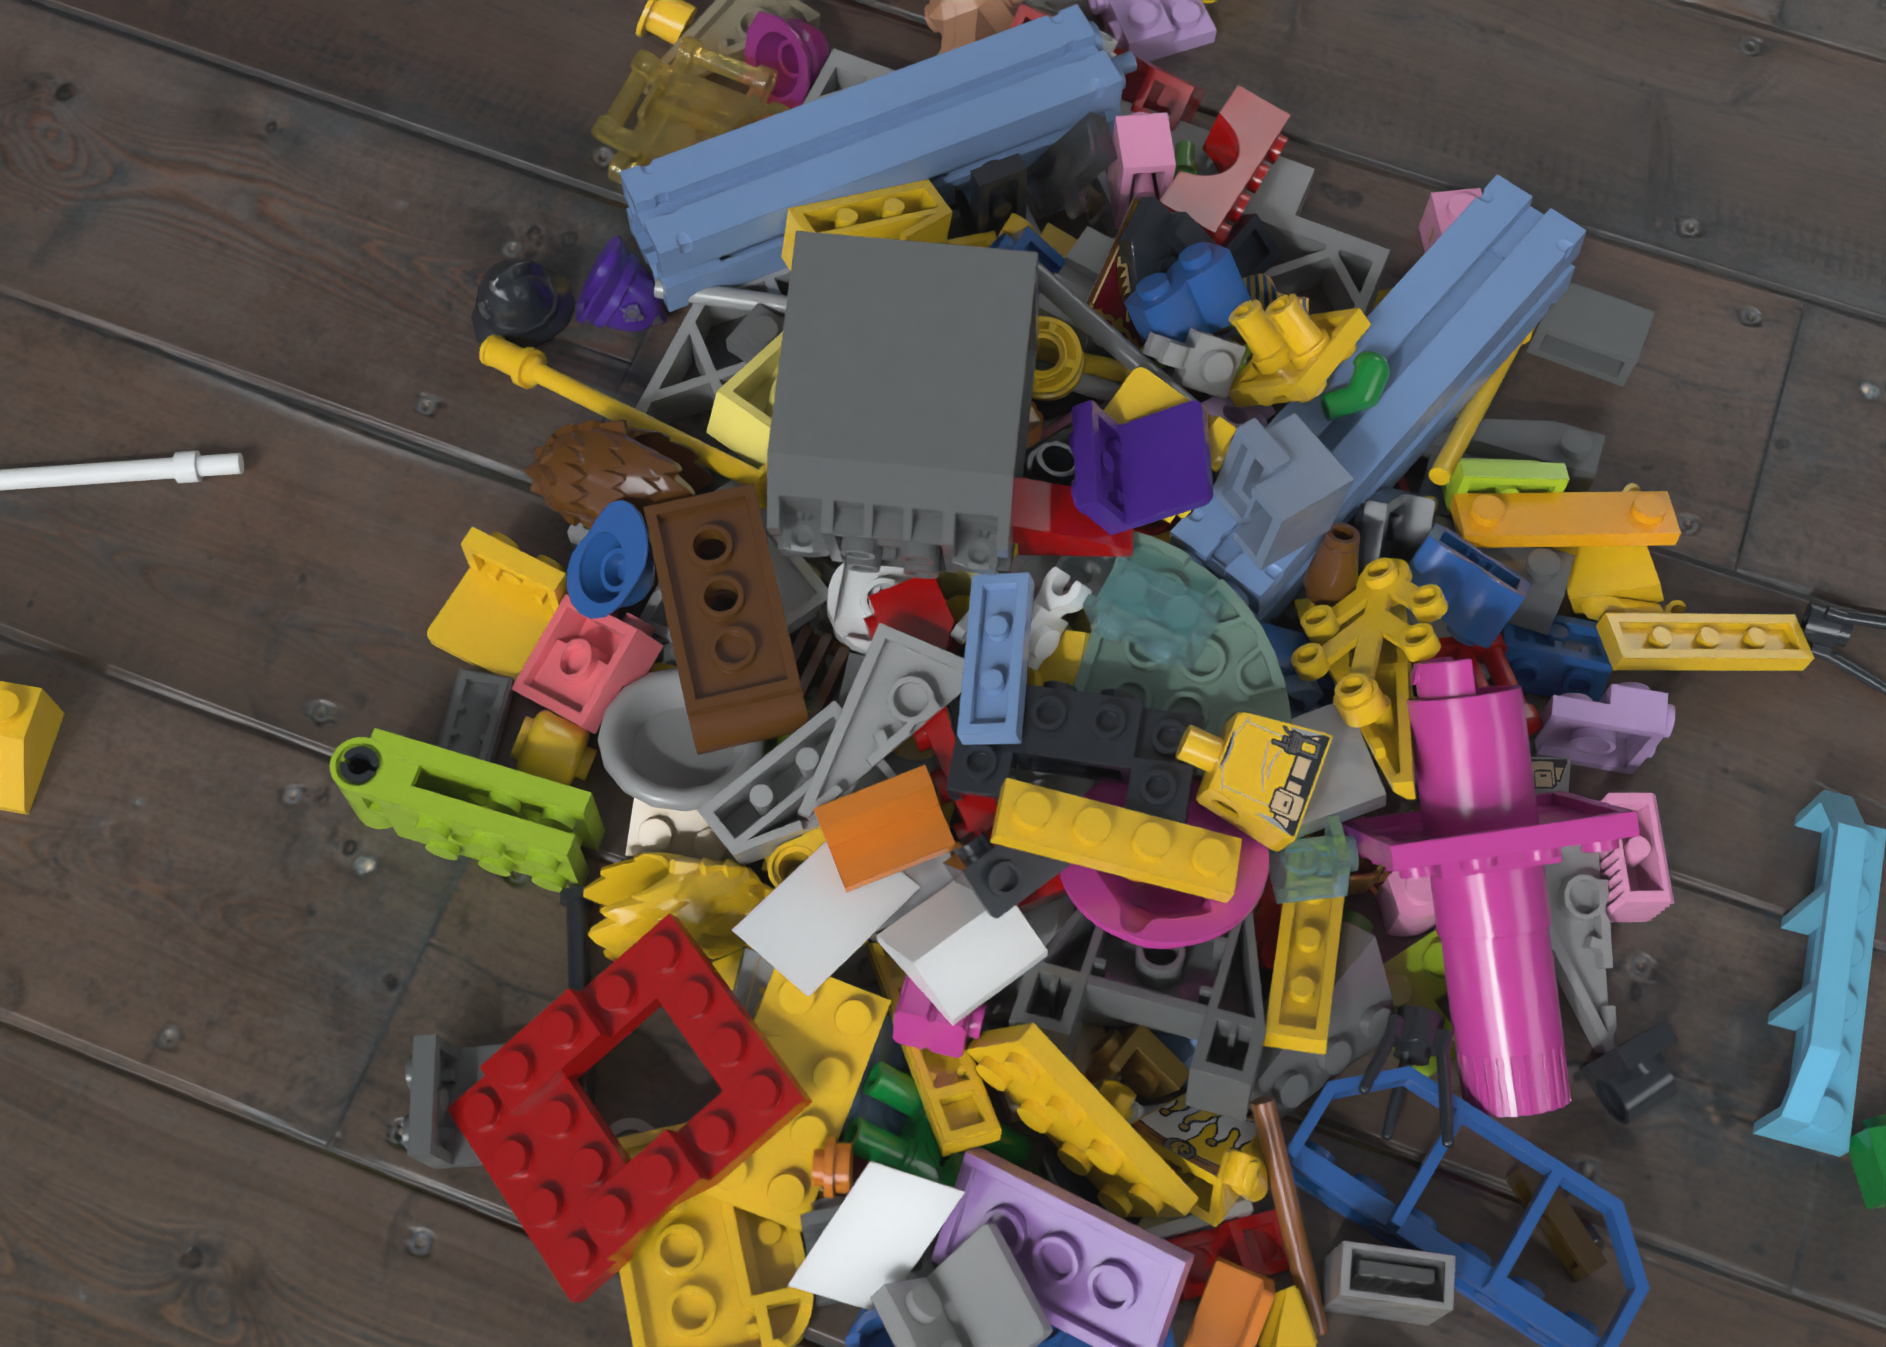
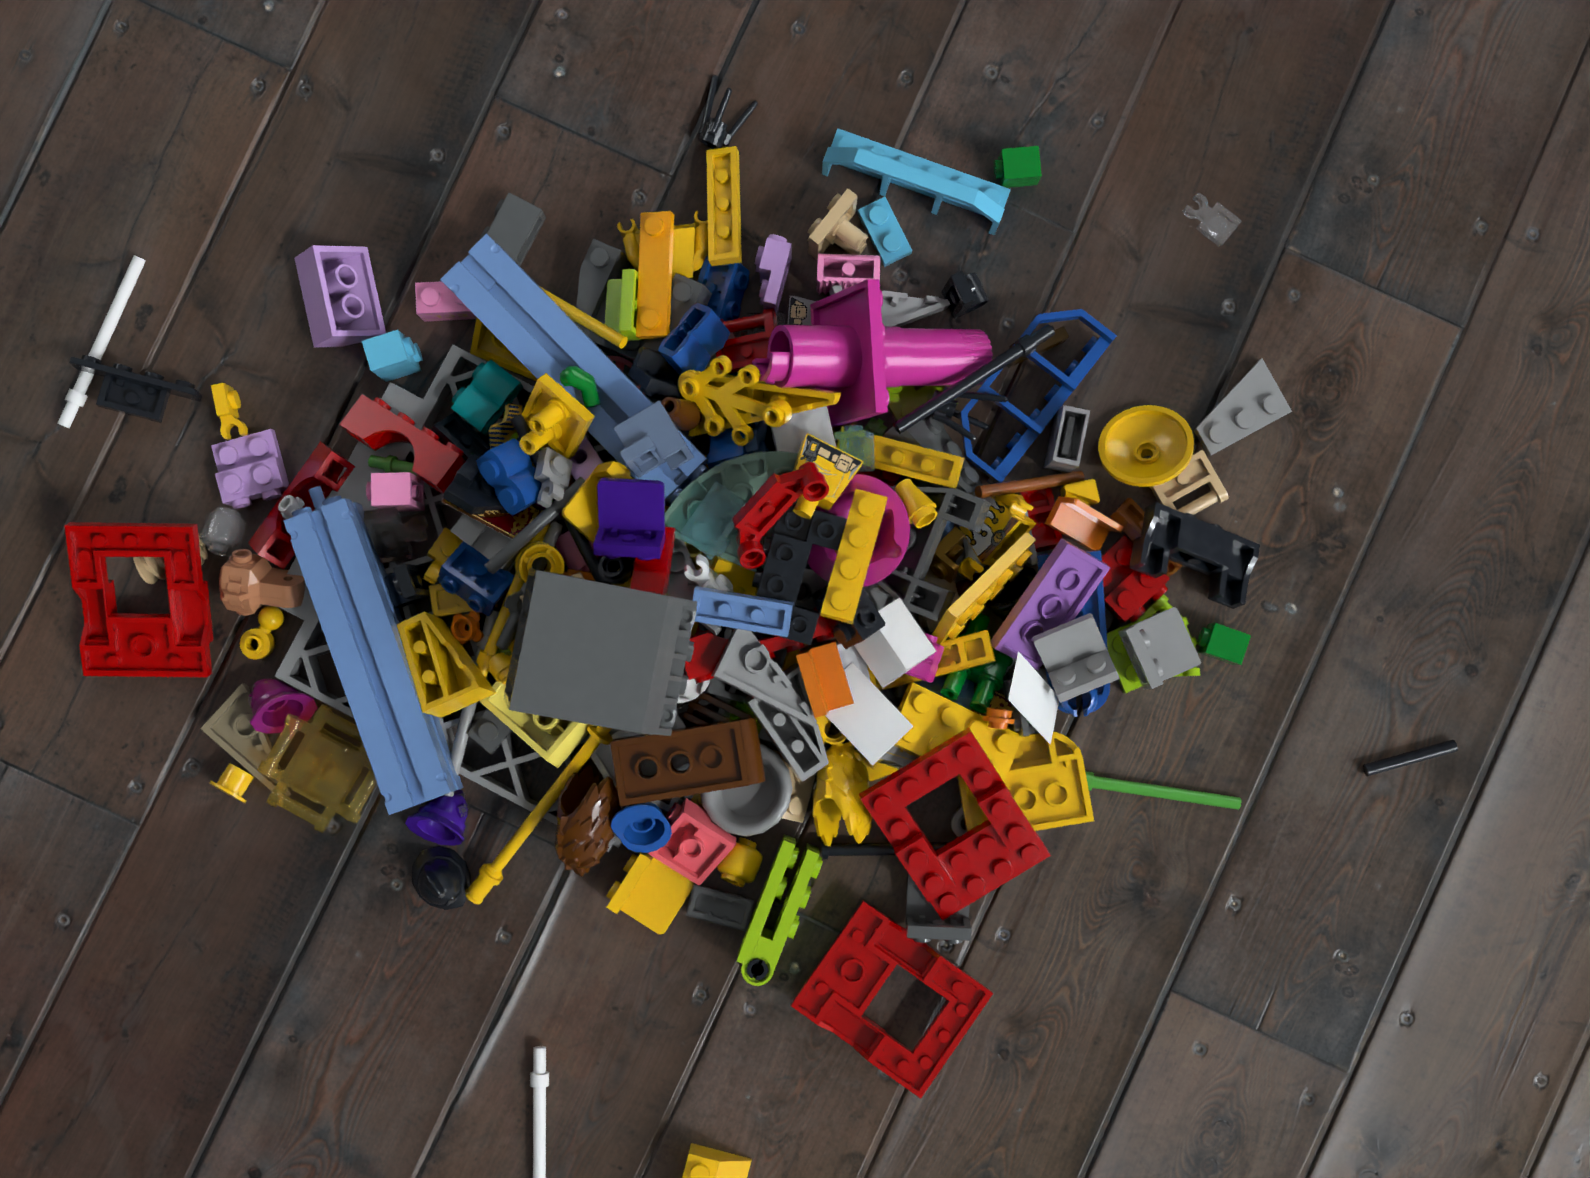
camera: 85 degrees left, 20 degrees up
none -> yellow plate [240,606,284,660]
none -> lavender slope [295,245,386,347]
none -> medium azure brick [362,330,423,382]
none -> teal brick [451,359,524,435]
none -> red plate [732,462,829,569]
none -> red piece [791,900,994,1099]
none -> tan plate [807,188,868,260]
none -> medium azure plate [857,197,912,267]
none -> black bar [893,324,1055,434]
none -> yellow cone [894,479,938,528]

